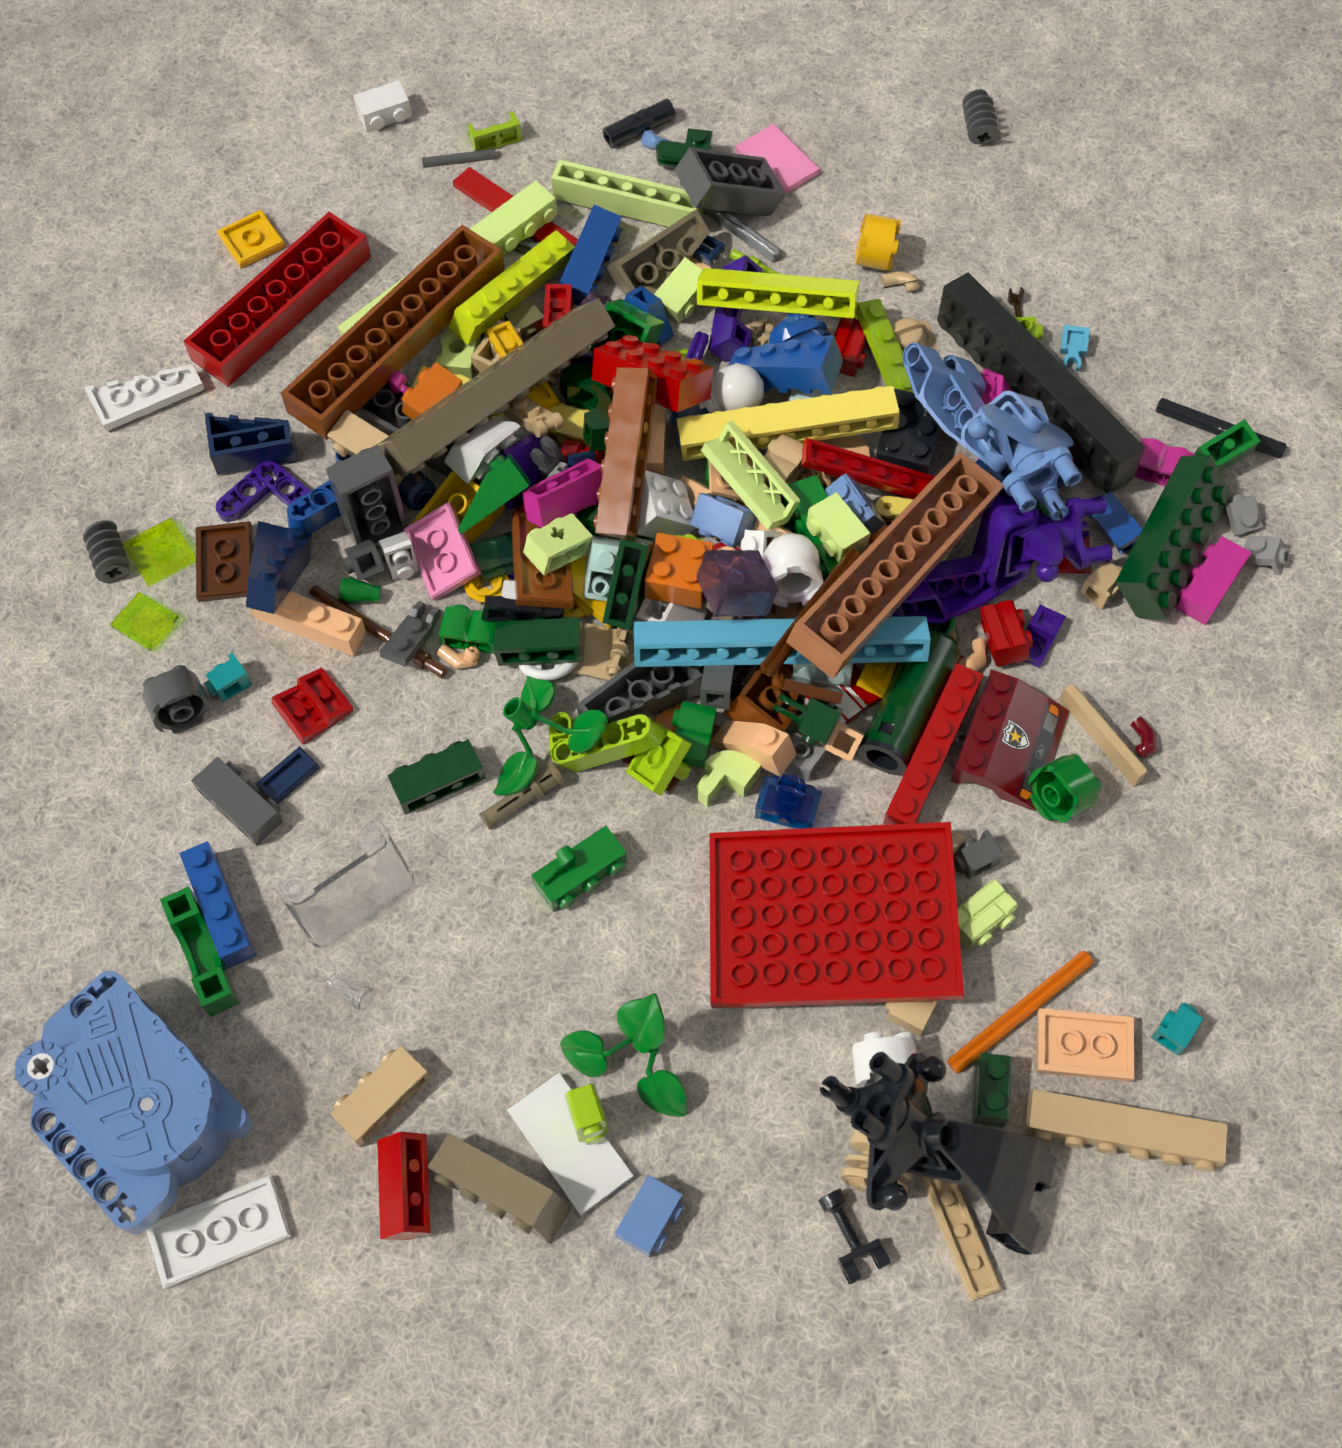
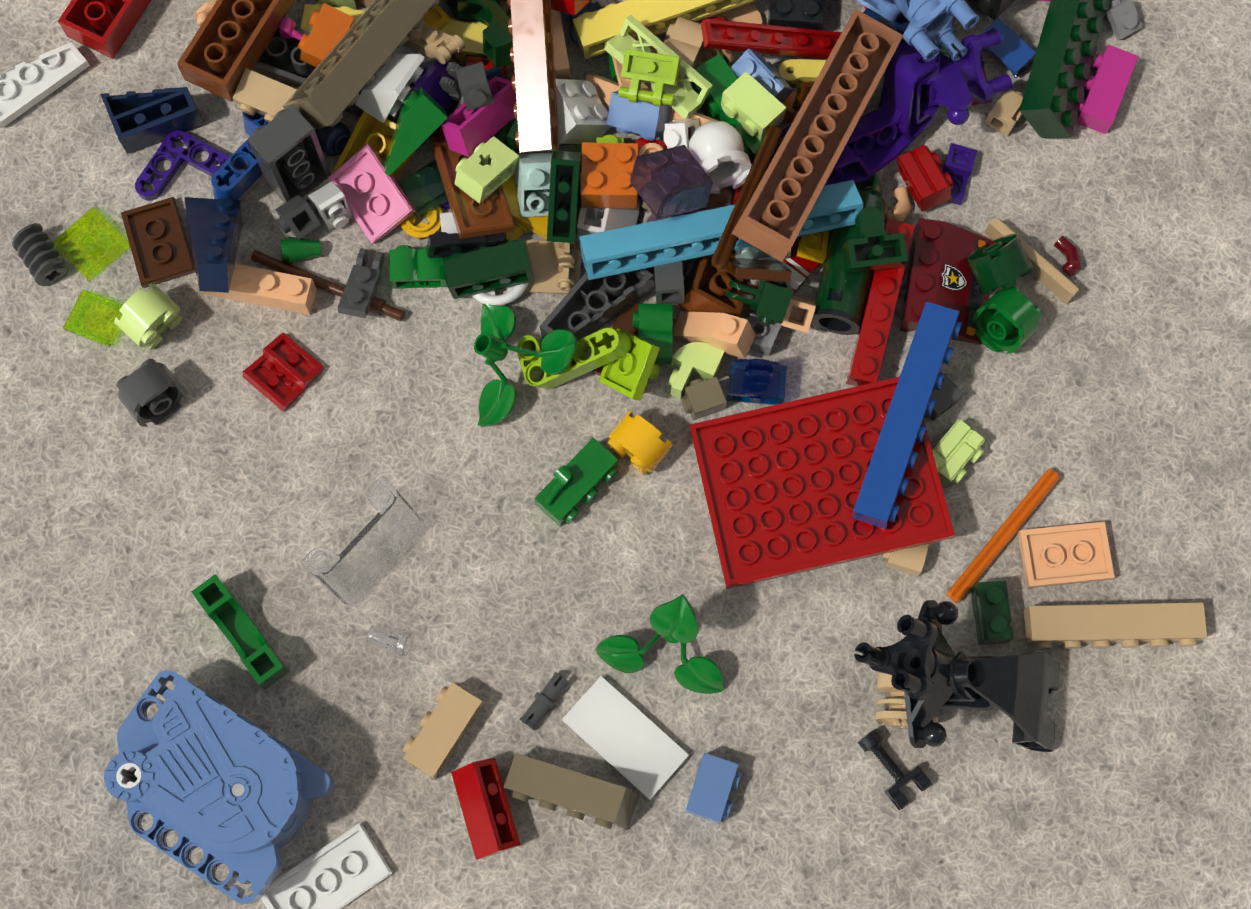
camera: 15 degrees left, 10 degrees up
blue brick [179,841,257,968] -> none
dark grey brick [191,756,283,846] -> none
teal brick [203,652,253,703] -> none
dark blue tile [255,746,320,804] -> none
dark green brick [387,739,486,815] -> none
light nougat arm [437,644,480,669] -> none
dark tan pin [479,762,565,829] -> none
lime brick [565,1084,609,1145] -> none
white brick [852,1032,916,1088] -> none
tan tile [919,1175,1002,1302] -> none
teal brick [1150,1003,1204,1056] -> none
light grey bracket [1244,536,1289,575] -> none
none -> yellowish green brick [114,283,182,350]
none -> dark grey brick [456,62,494,111]
none -> dark grey pin [520,672,570,730]
none -> yellow brick [607,410,673,475]
none -> lime plate [618,49,681,107]
none -> dark tan brick [681,377,727,420]
none -> dark green brick [842,206,908,274]
none -> blue brick [853,302,962,529]
none -> dark green brick [967,234,1034,294]

